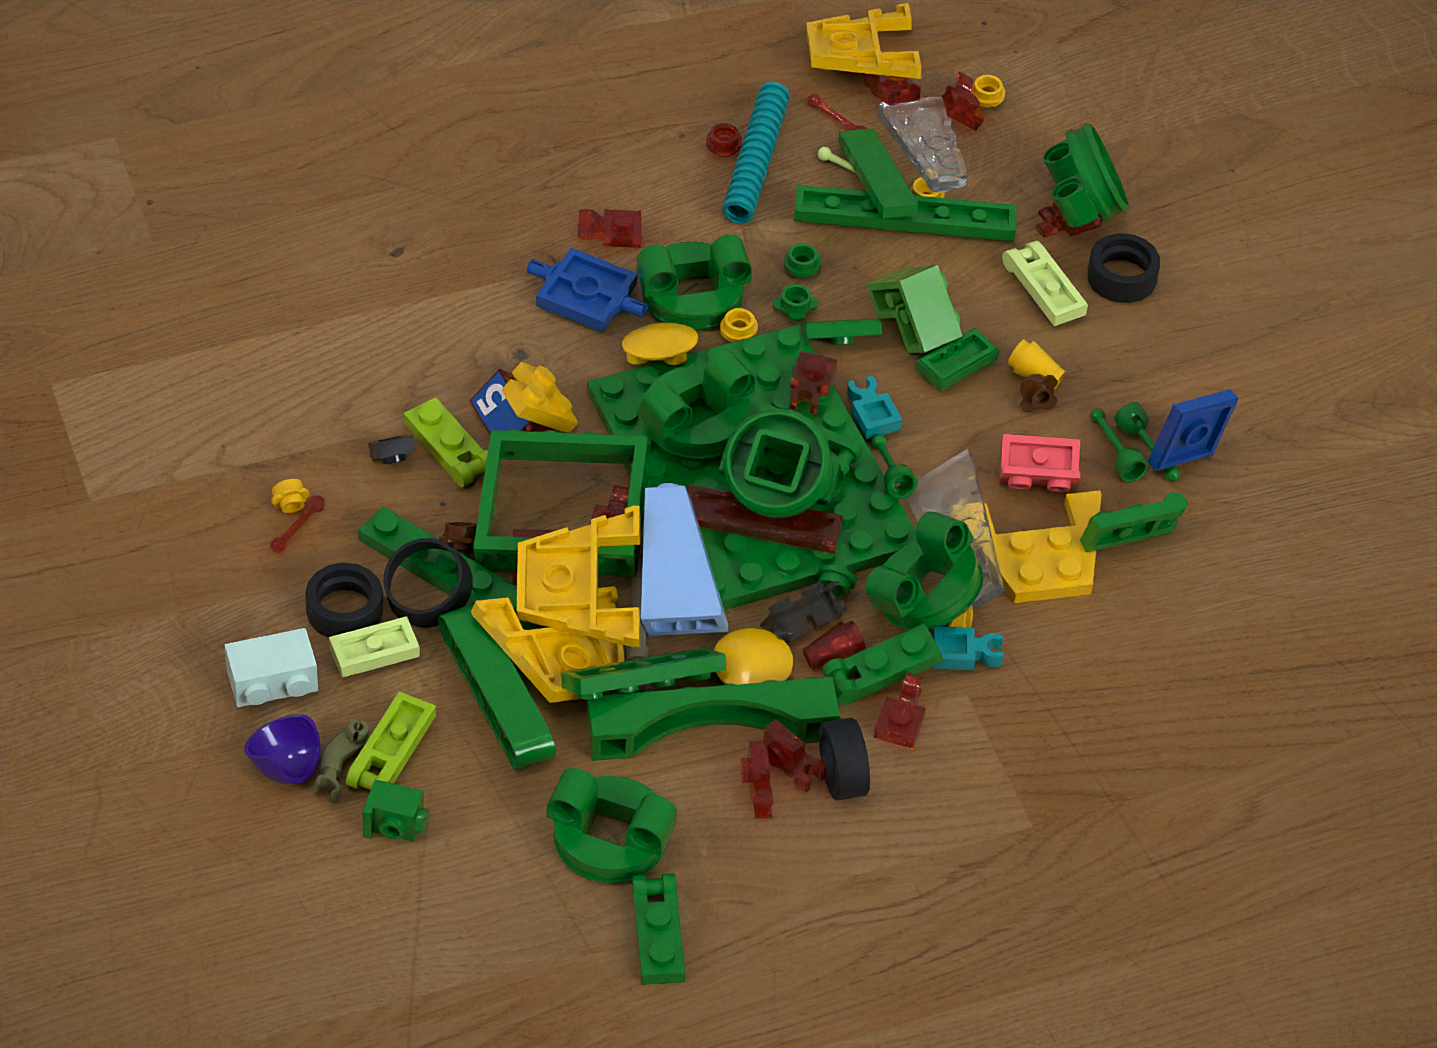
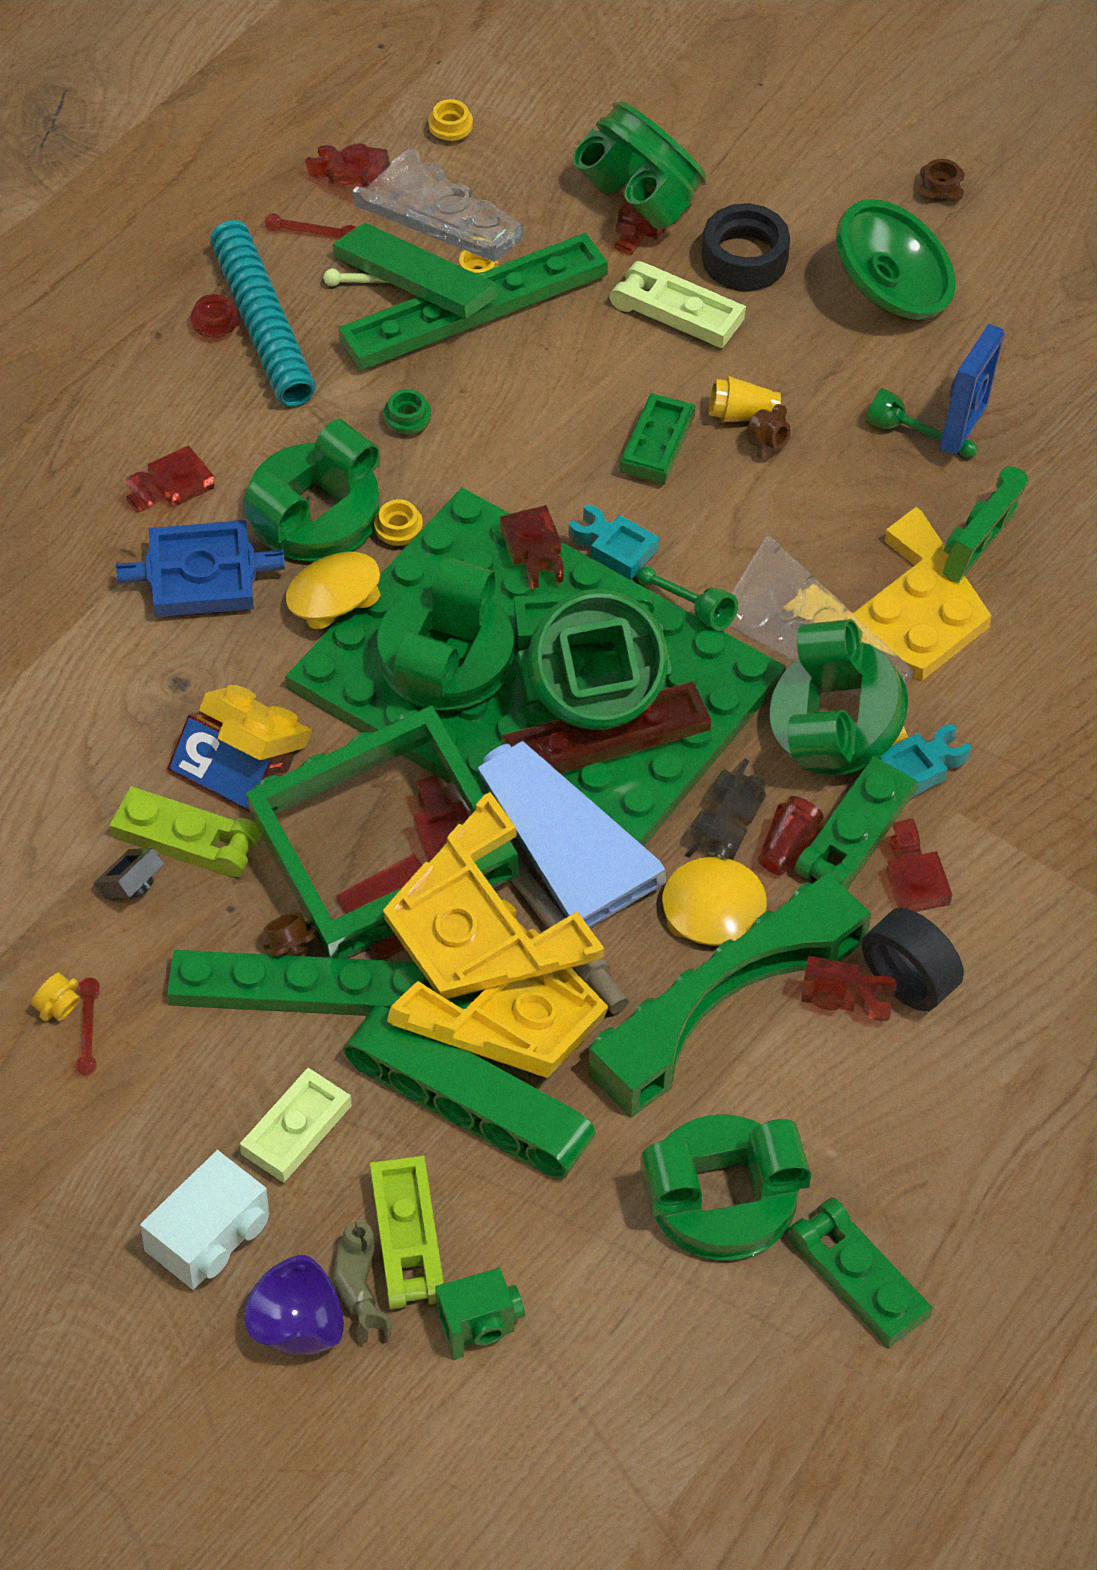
camera: 30 degrees left, 5 degrees up
black tyre [305,562,383,638] -> none
black tyre [383,538,473,628] -> none
green plate [561,647,726,700] -> none
clear red plate [740,740,773,819] -> none
green plate [773,284,818,322] -> none
green plate [801,318,882,344] -> none
yellow wing [806,3,921,79] -> none
green plate [817,562,857,596] -> none
bright green brick [866,265,963,353] -> none
clear red plate [942,71,984,131] -> none
coral bracket [999,434,1081,493] -> none
green hinge [1090,408,1149,483] -> none
none -> green dish [836,199,956,320]
none -> reddish brown plate [918,159,965,202]

